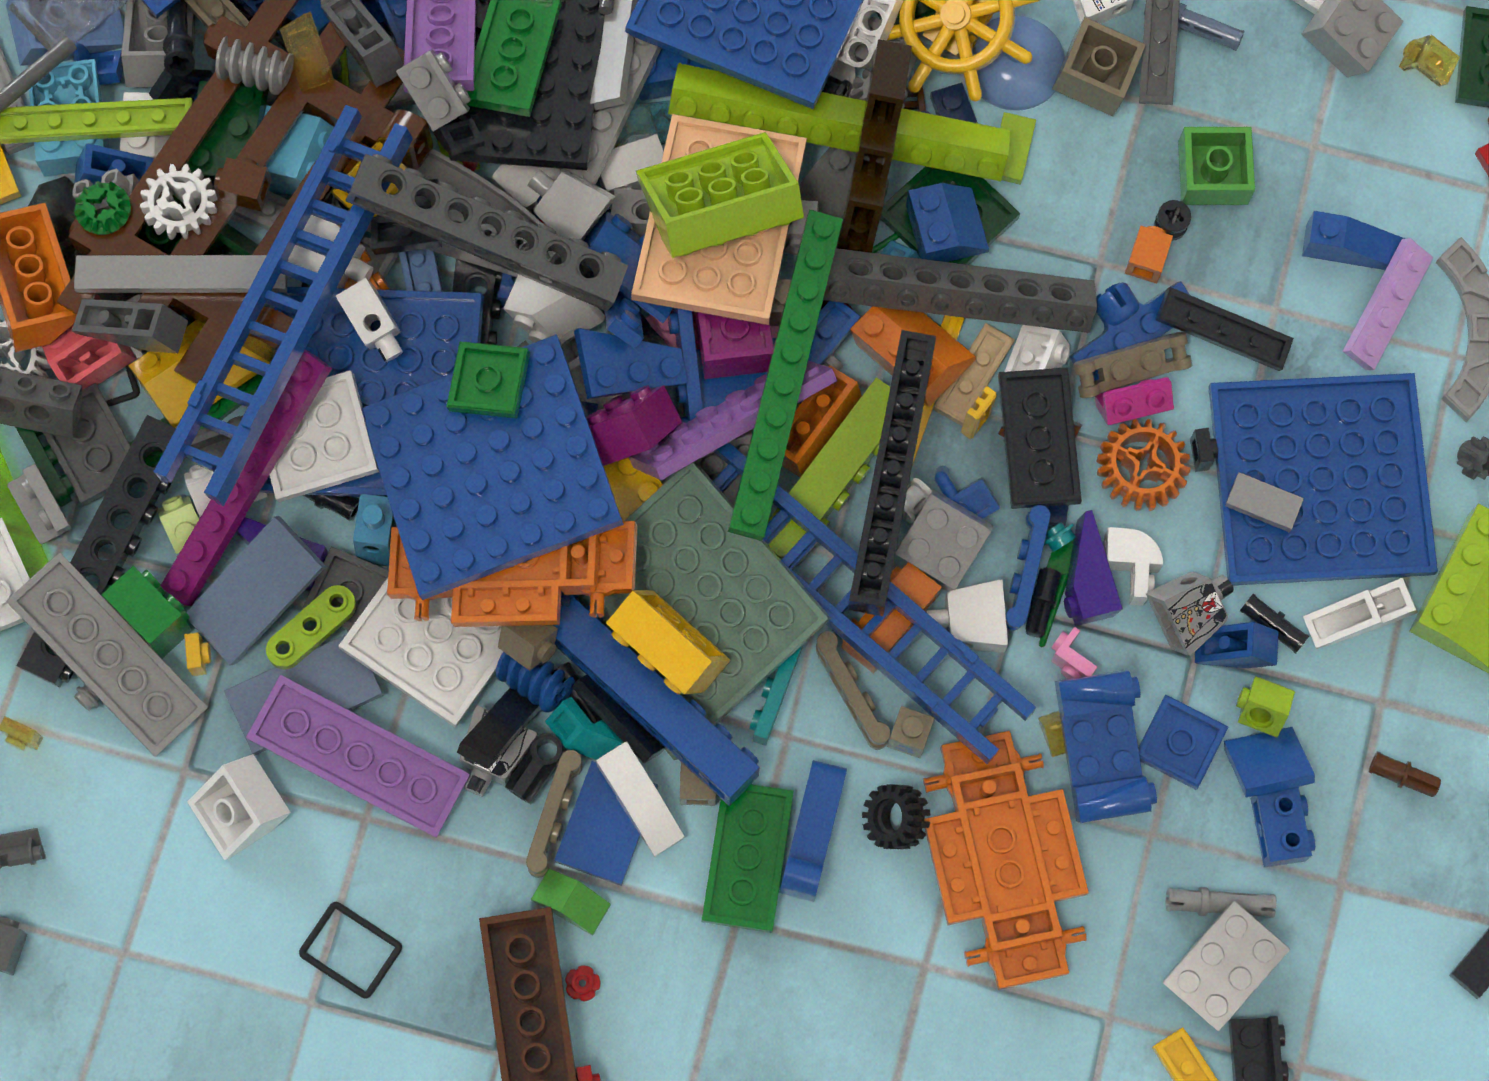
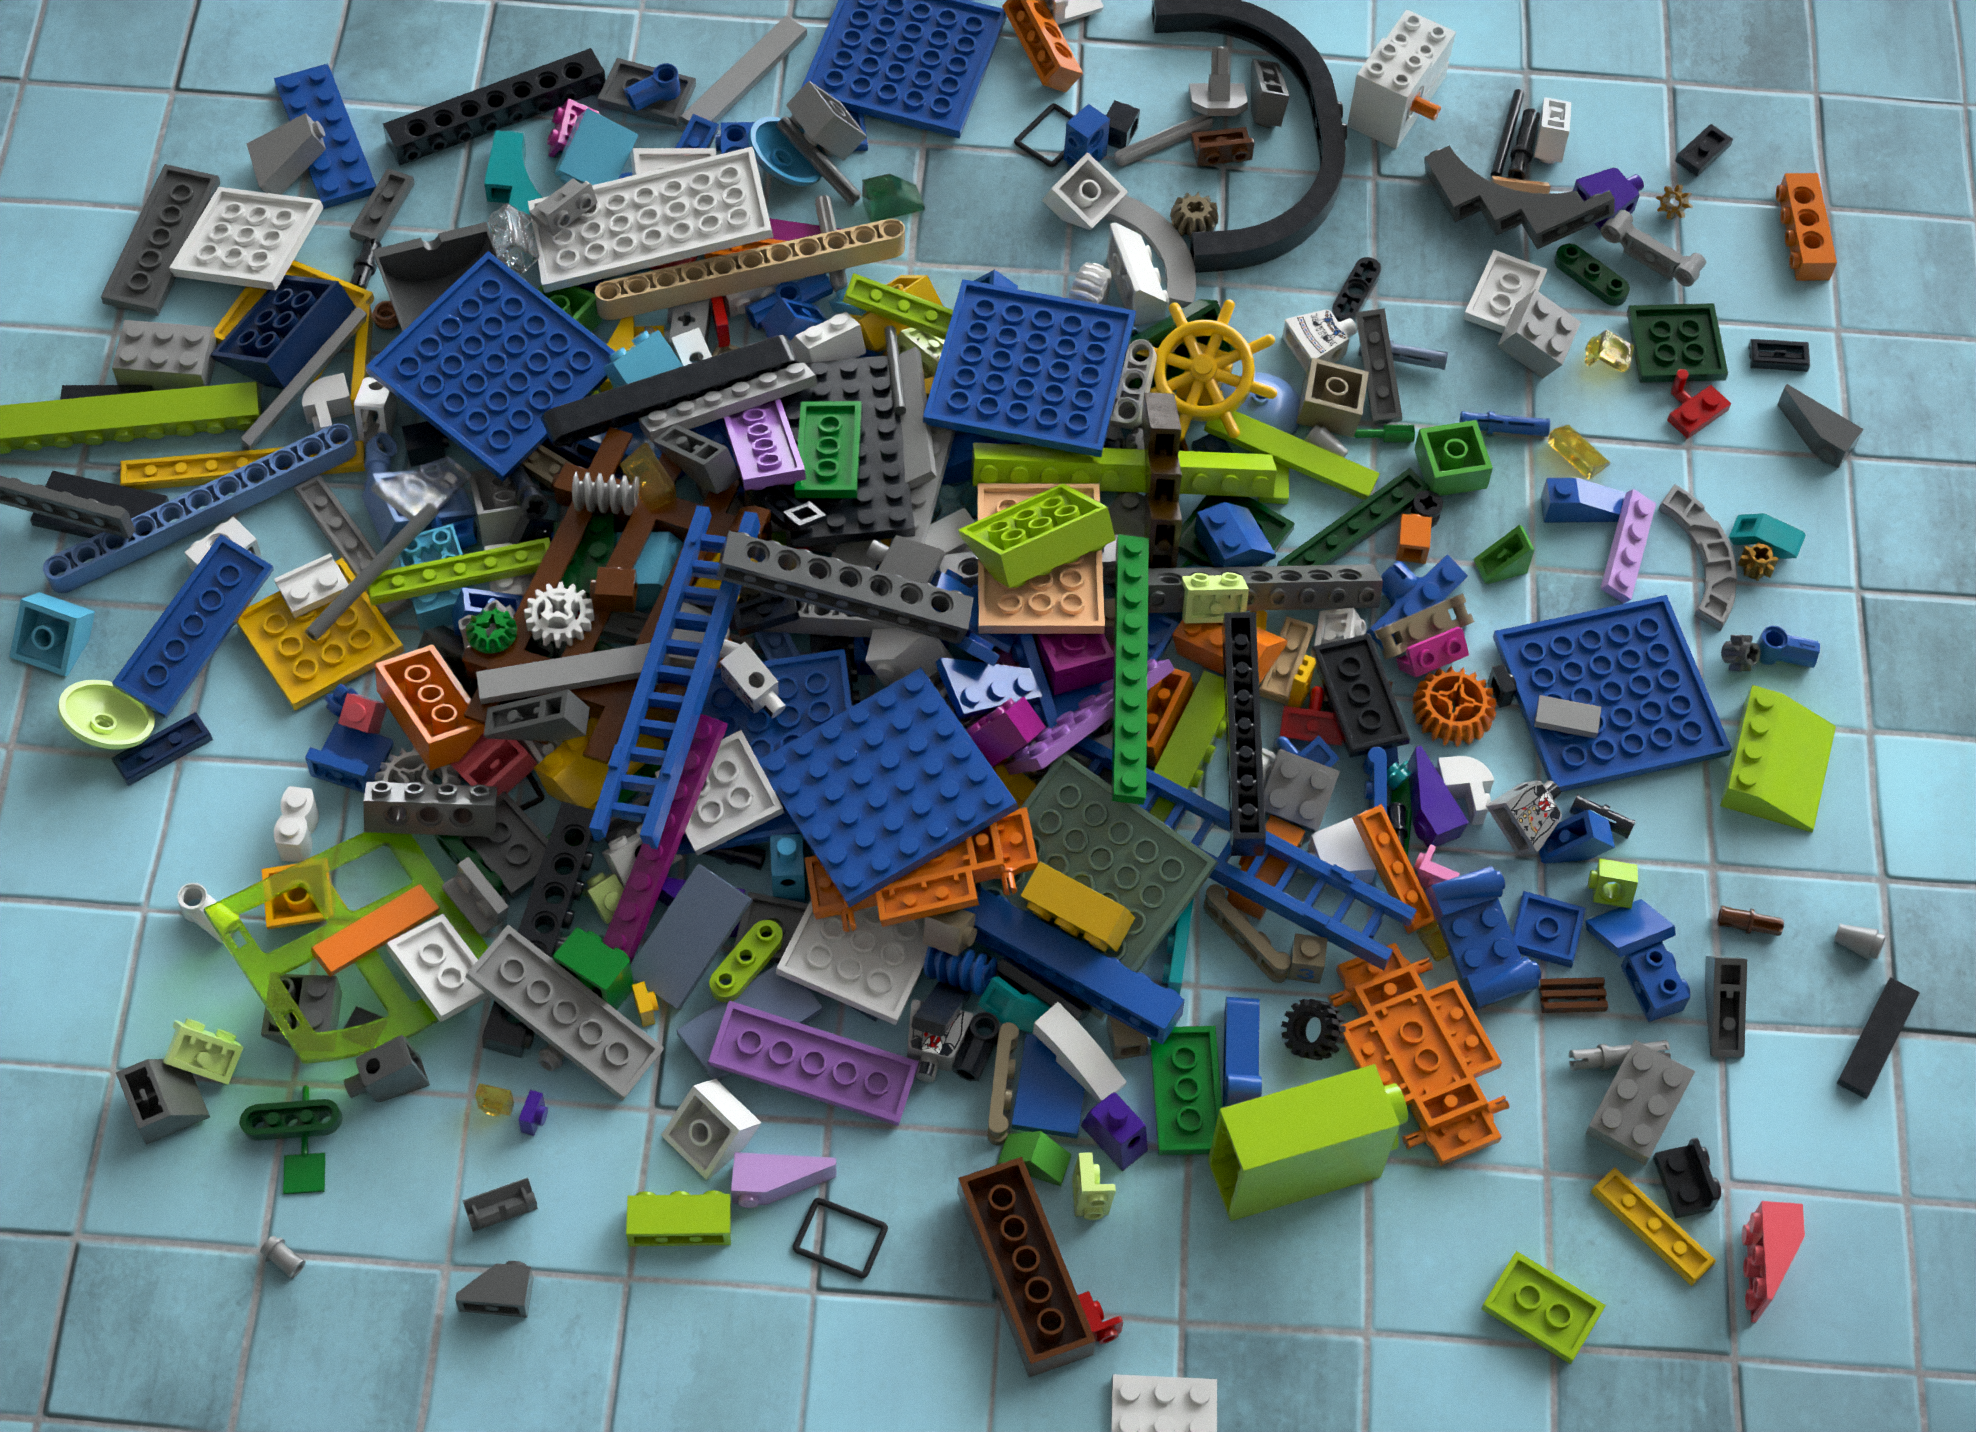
camera: 10 degrees left, 15 degrees down
light grey bracket [396,48,471,132] -> none
green tile [446,341,530,418] -> none
red plate [565,965,601,1001] -> none
black tile [1156,287,1294,371] -> none
white slope [1303,578,1418,649] -> none
none -> dark purple plate [518,1090,548,1136]
none -> lime brick [626,1190,731,1247]
none -> lavender slope [731,1152,837,1208]
none -> yellowish green bracket [1072,1152,1116,1220]
none -> dark purple torso [1081,1092,1148,1171]
none -> yellowish green bracket [1181,572,1249,623]
none -> lime tile [1204,411,1380,500]
none -> lime brick [1208,1064,1408,1222]
none -> dark green plate [1277,468,1430,566]
none -> red plate [1279,686,1342,746]
none -> light grey cone [1304,424,1349,458]
none -> orange tile [1352,804,1436,934]
none -> green axle [1354,425,1415,442]
none -> blue pin [1459,411,1550,437]
none -> bright green slope [1473,525,1535,584]
none -> reddish brown tile [1538,977,1609,1013]
none -> clear yellow slope [1547,424,1611,480]
none -> dark grey slope [1705,956,1747,1057]

